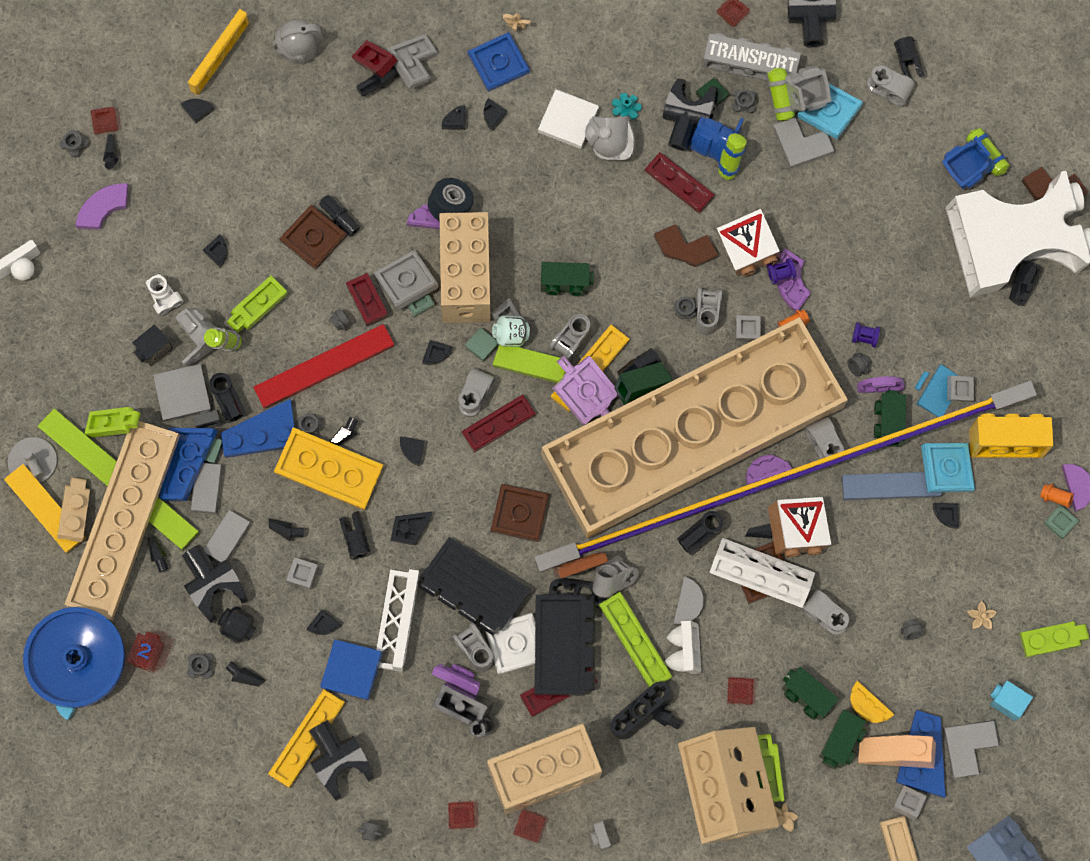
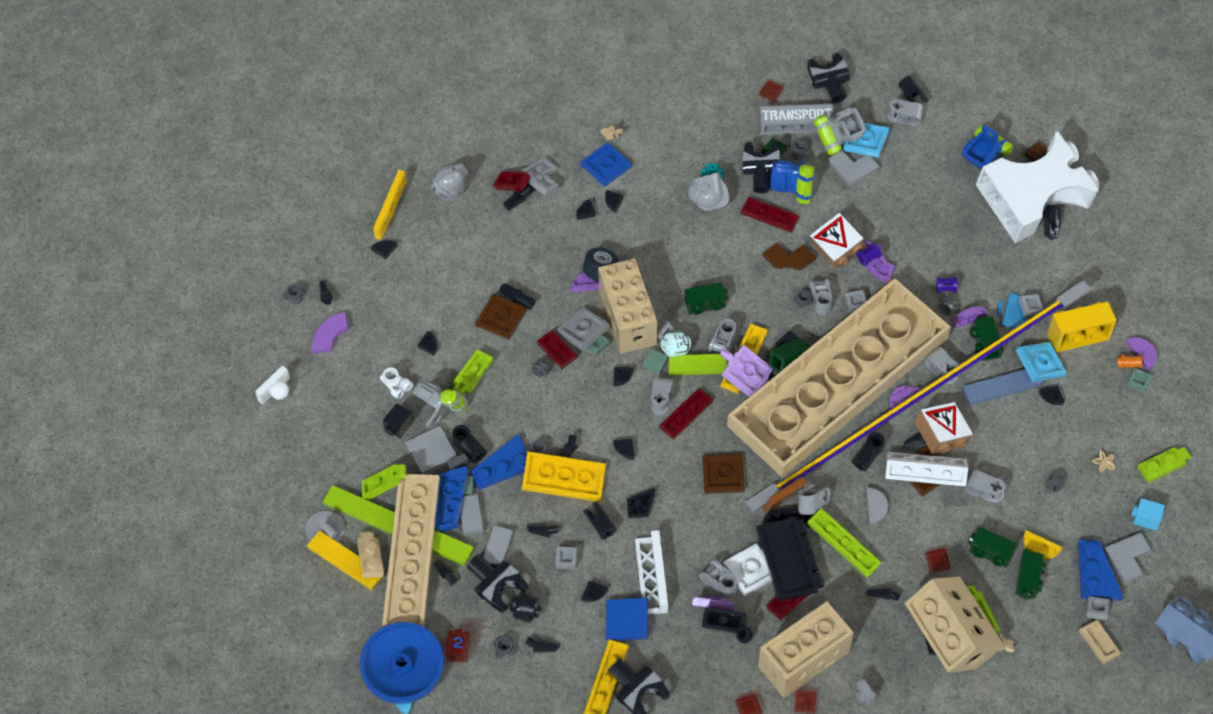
camera: 10 degrees left, 15 degrees down
clear red tile [90,106,118,134] -> none
red tile [253,324,394,410] -> none
black hinge [420,537,531,636] -> none
white tile [538,89,599,149] -> none
black beam [610,681,674,740] -> none
white tile [664,620,701,674] -> none
light nougat slope [858,735,936,768] -> none

